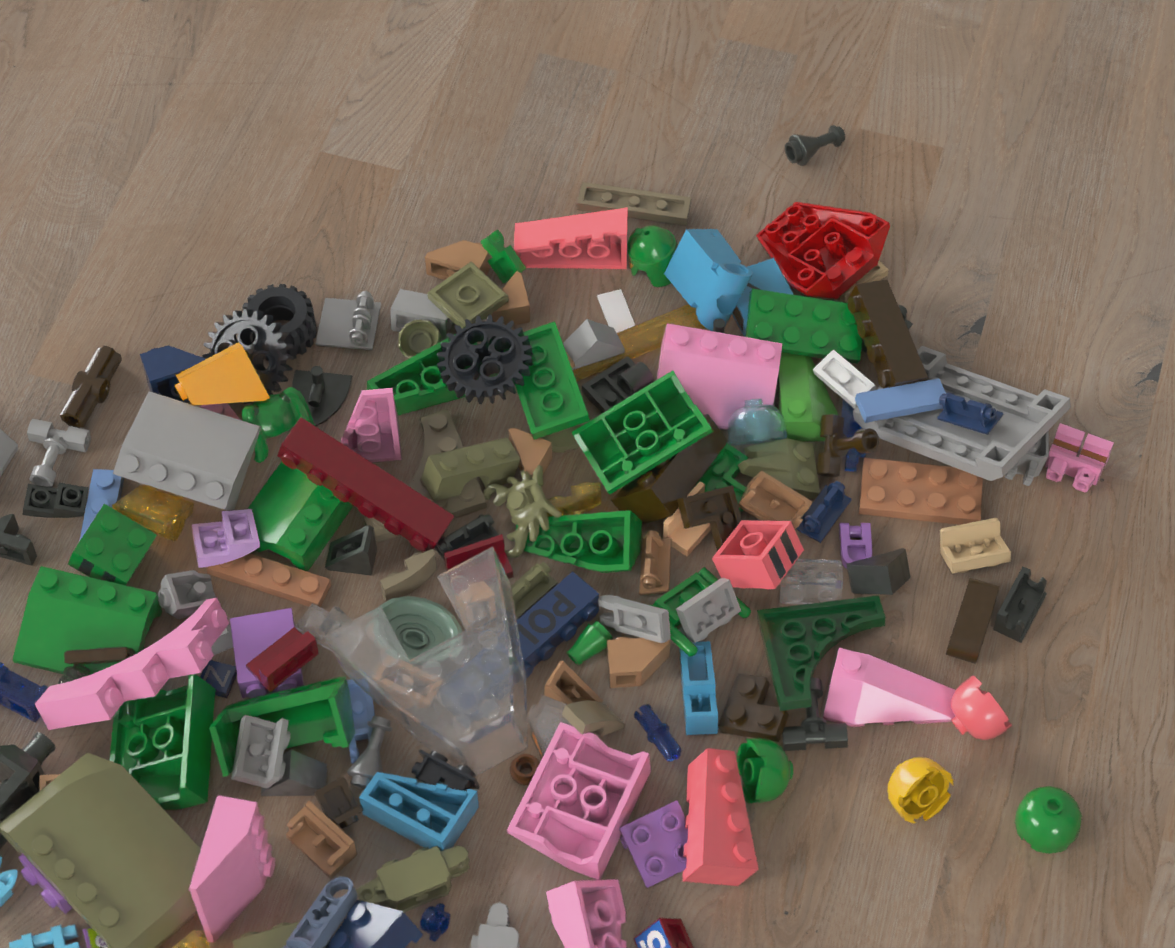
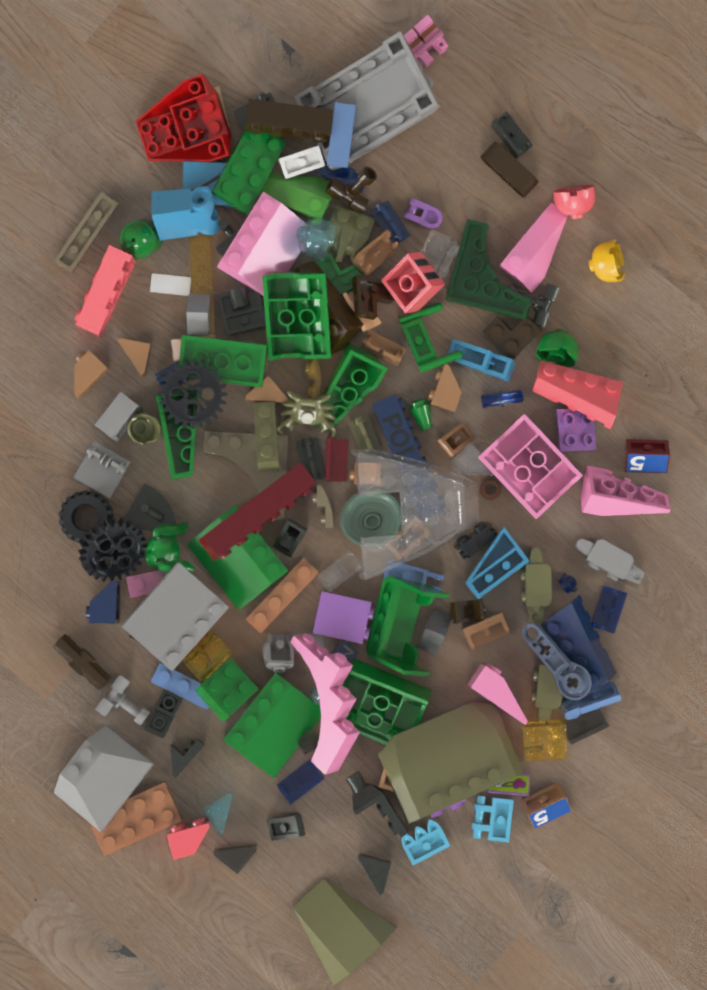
camera: 70 degrees left, 30 degrees up
dark brown tile [64,647,135,665] -> none
light orange slope [174,342,270,405] -> none
lavender slope [192,509,260,568] -> none
light grey bracket [231,715,290,788] -> none
dark red panel [246,627,319,692] -> none
bright pink wedge [341,388,401,462] -> none
flat silver piece [347,716,392,789] -> none
olive tile [427,262,509,328] -> none
green plate [481,230,526,284] -> none
dark tan slope [562,701,625,736] -> none
light grey hinge [598,594,671,643] -> none
light grey bracket [676,577,741,643] -> none
pearl dark grey piece [785,125,845,166] -> none
pearl dark grey slope [846,548,911,595] -> none
nougat plate [859,458,983,525] -> none
dark blue hinge [937,392,1004,435] -> none
tan bracket [940,518,1011,573] -> none
green cylinder [1015,786,1082,854] -> none

